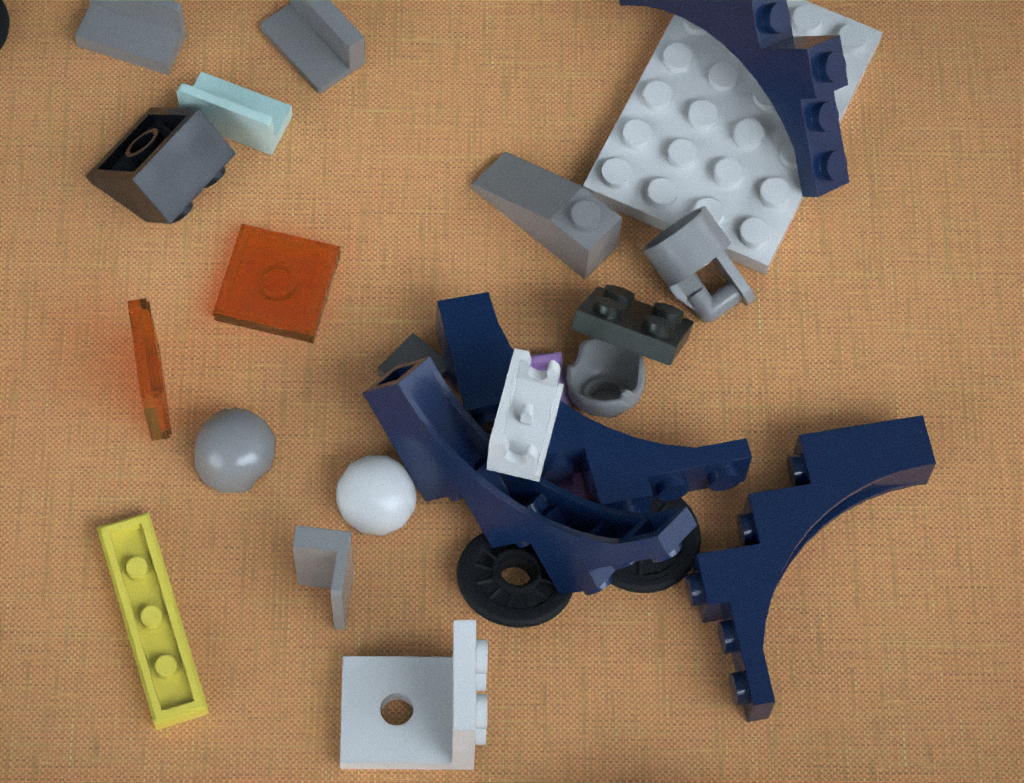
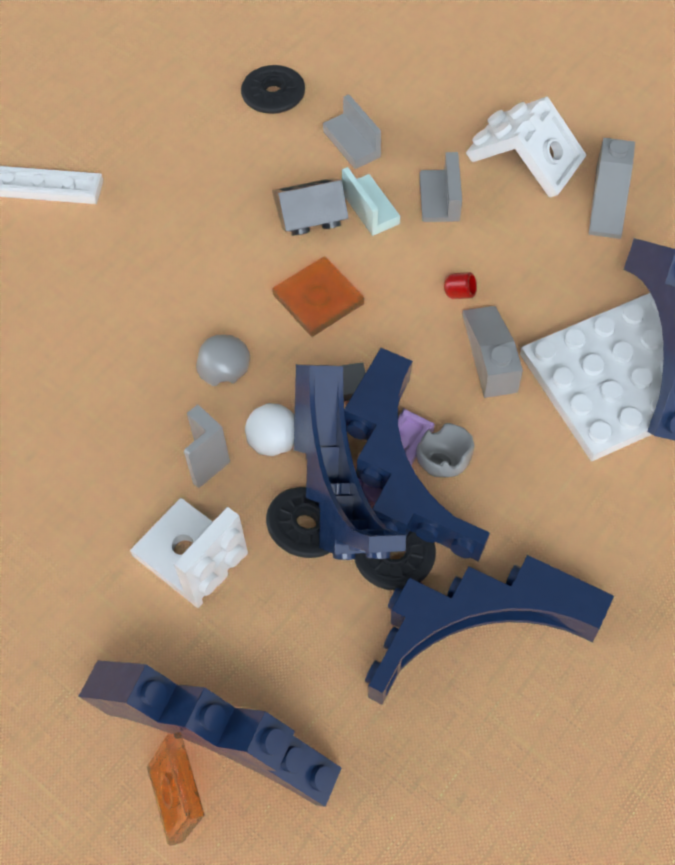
camera: 45 degrees right, 5 degrees down
light yellow tile [97,512,209,731] -> none
clear orange tile [127,298,172,441] -> none
white hinge [486,348,564,482] -> none
pearl dark grey plate [571,285,694,366] -> none
light grey piece [642,206,756,323] -> none
none -> red piece [444,272,477,299]

